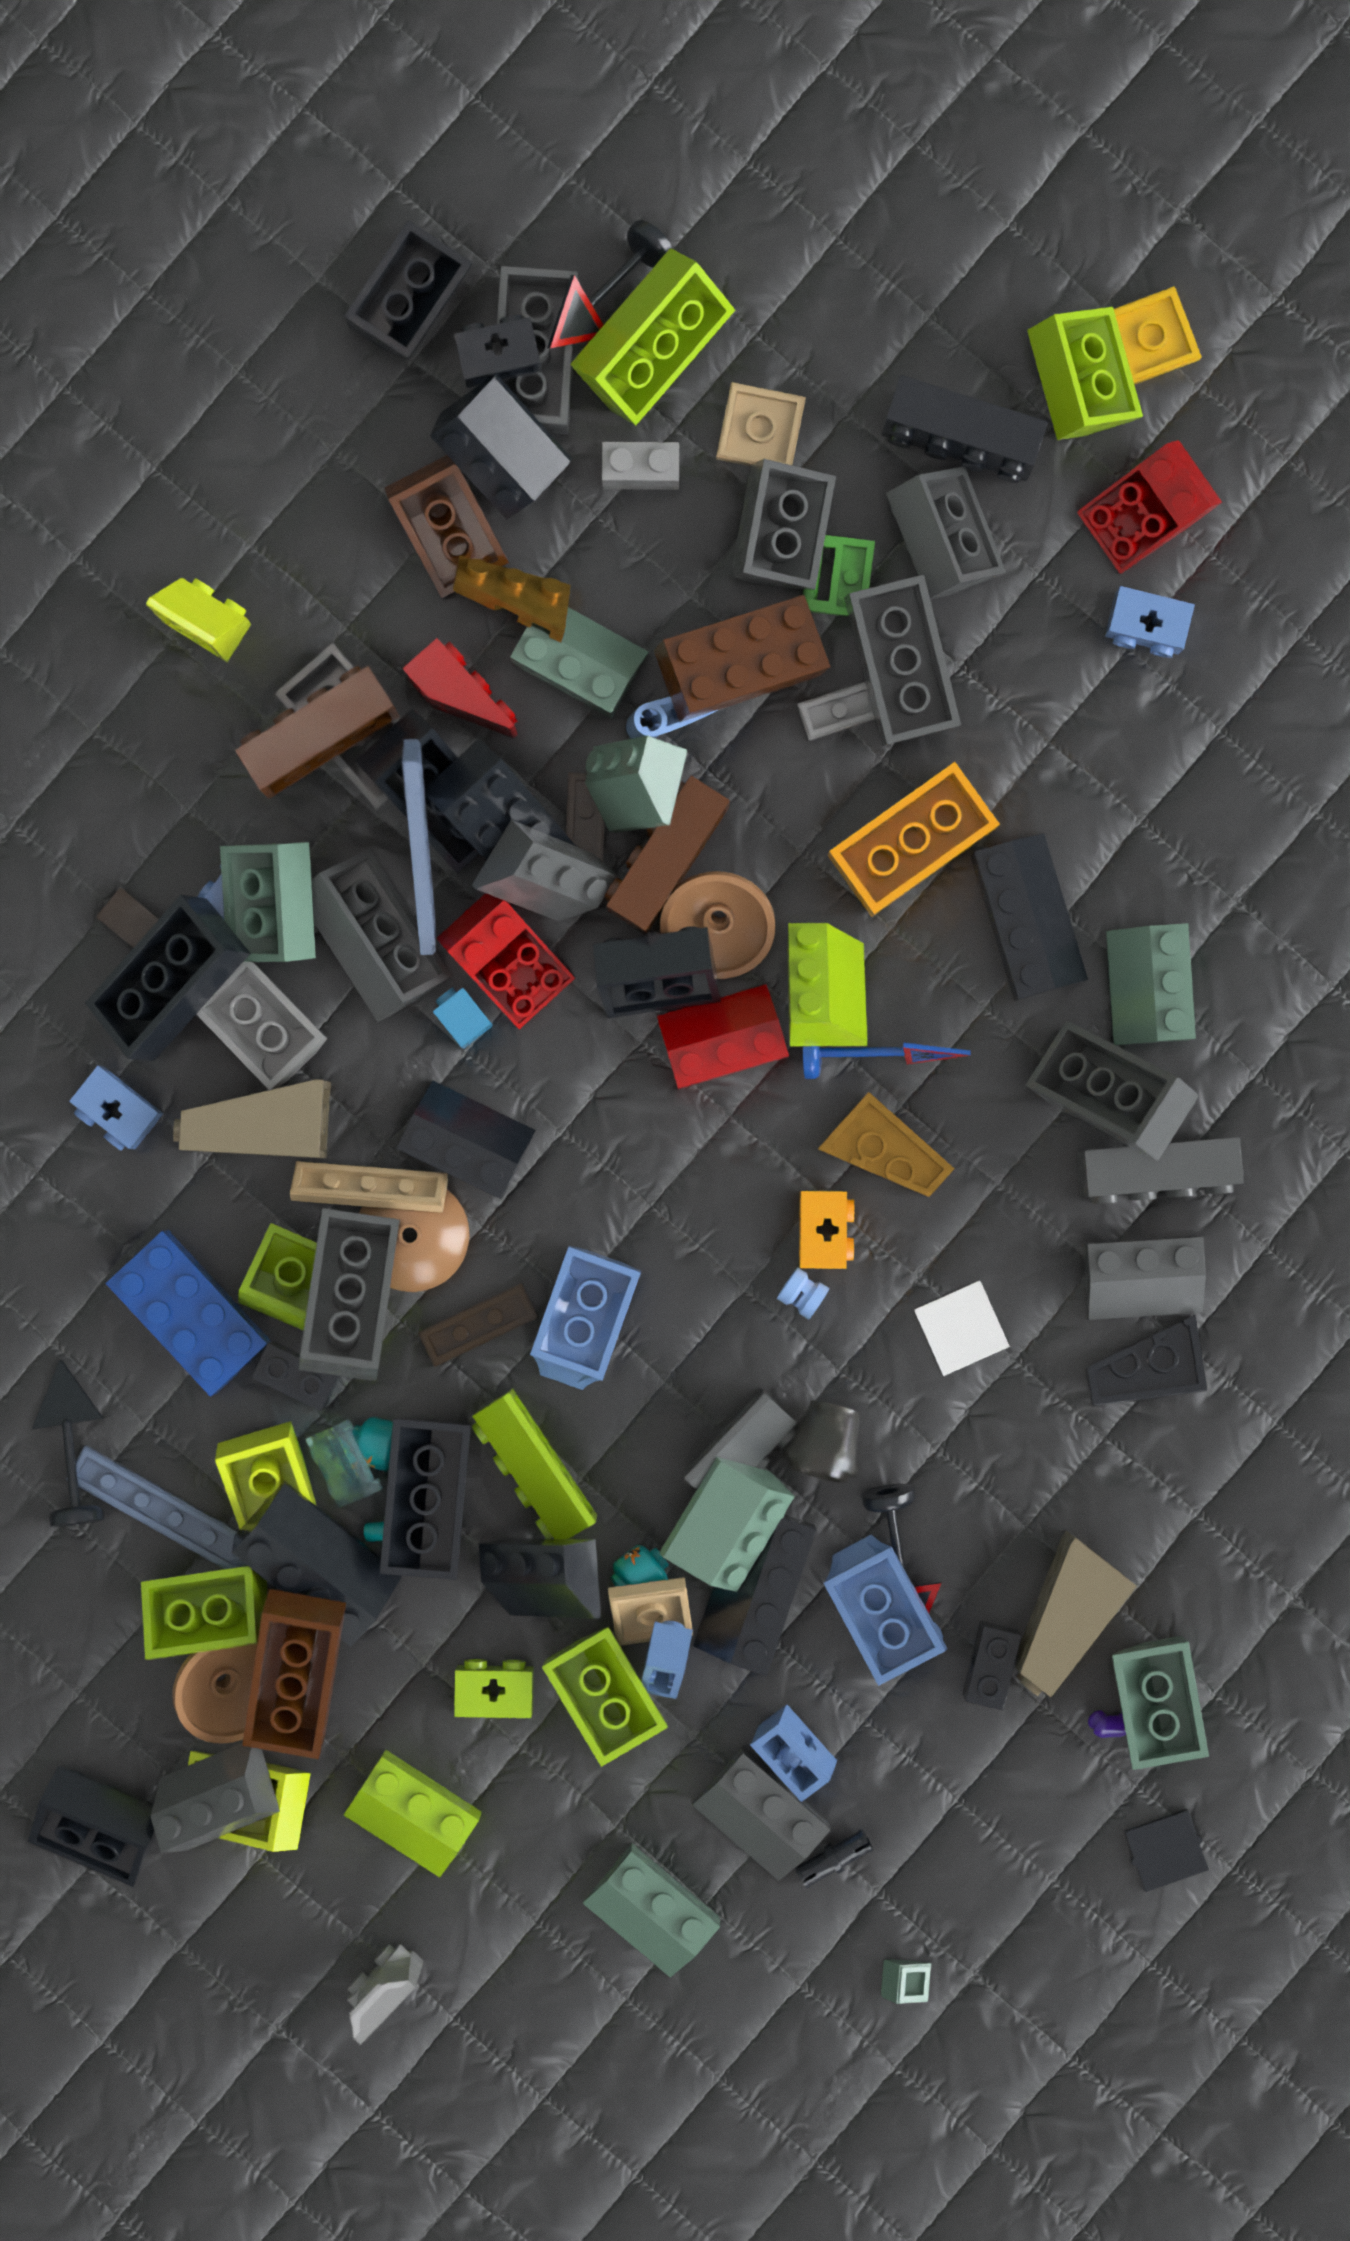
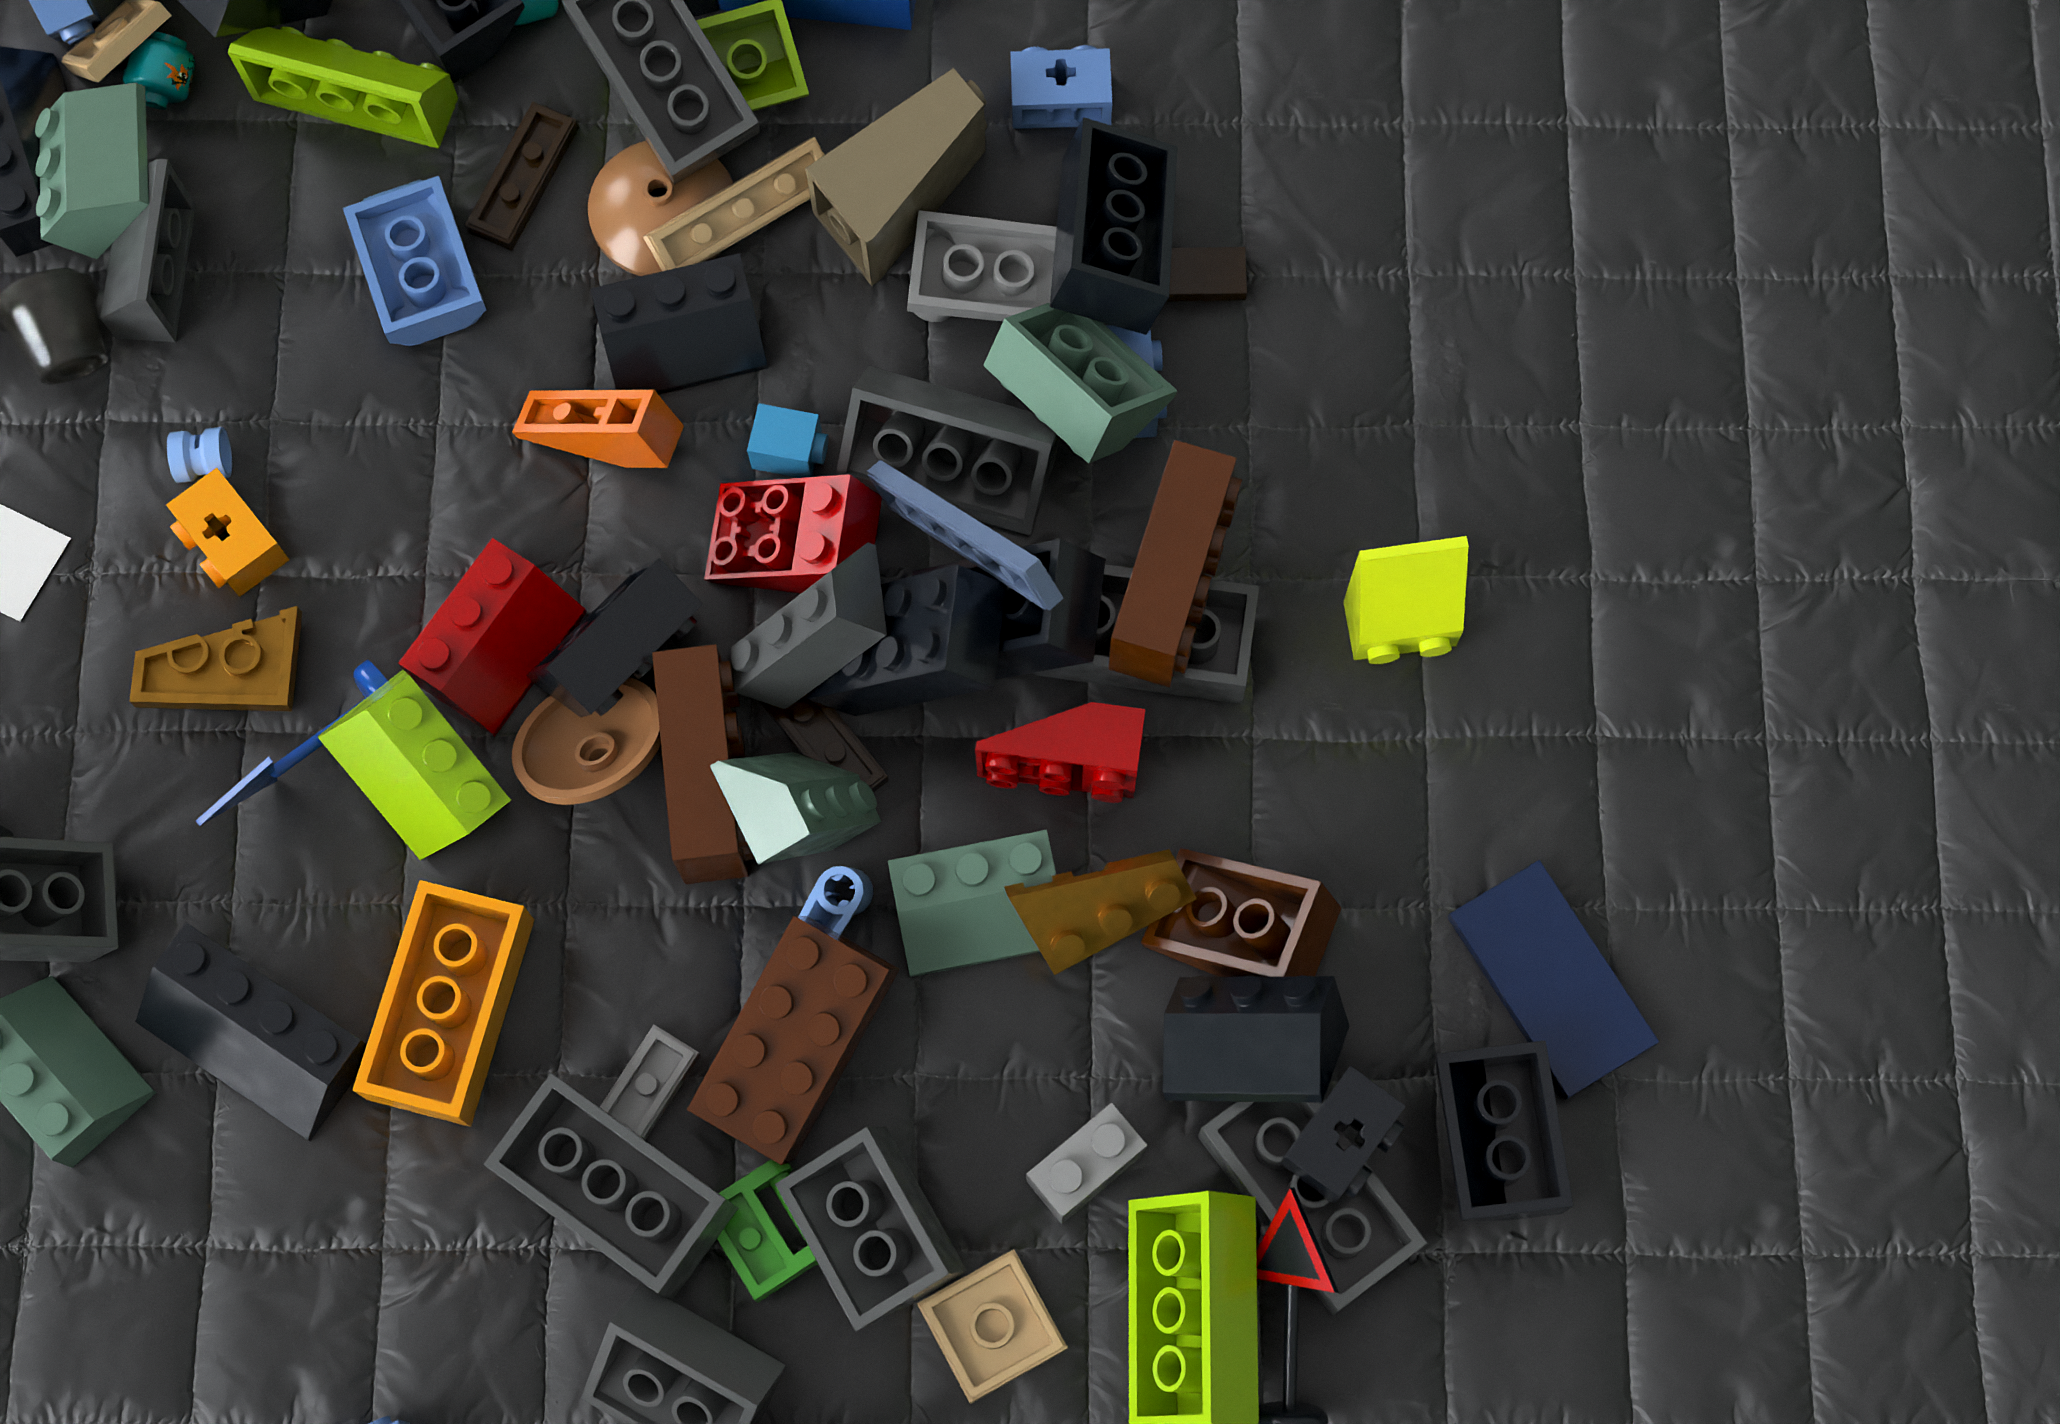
camera: 140 degrees right, 15 degrees down
none -> orange slope [512,390,684,468]
none -> dark blue tile [1447,860,1659,1100]

